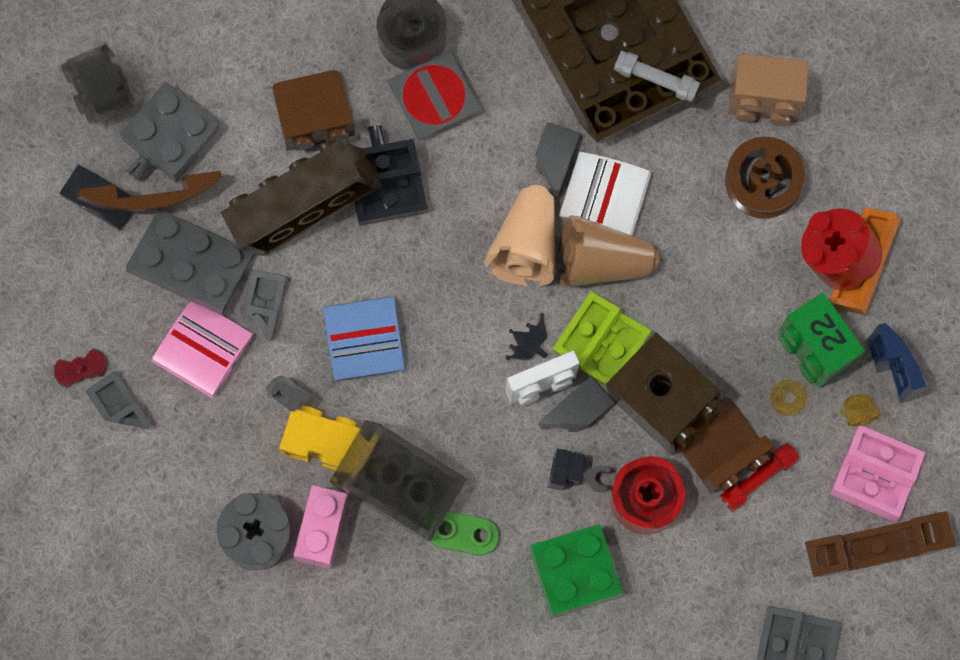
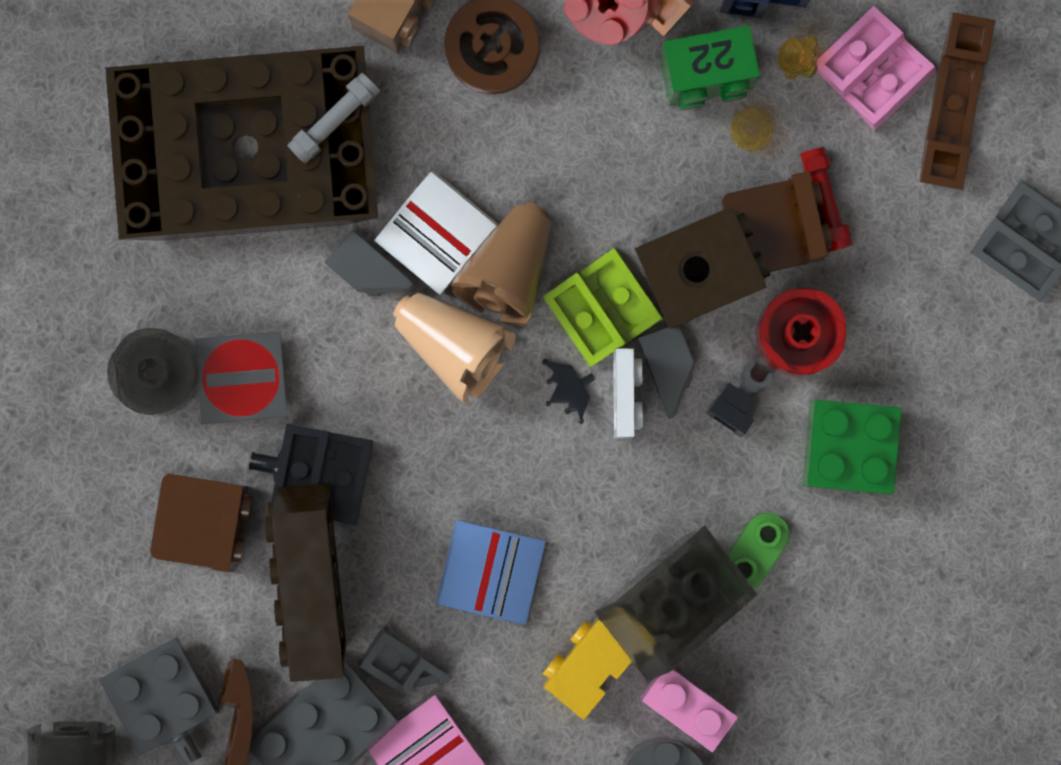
camera: 65 degrees left, 10 degrees up
dark grey slope [266,376,315,412] -> none

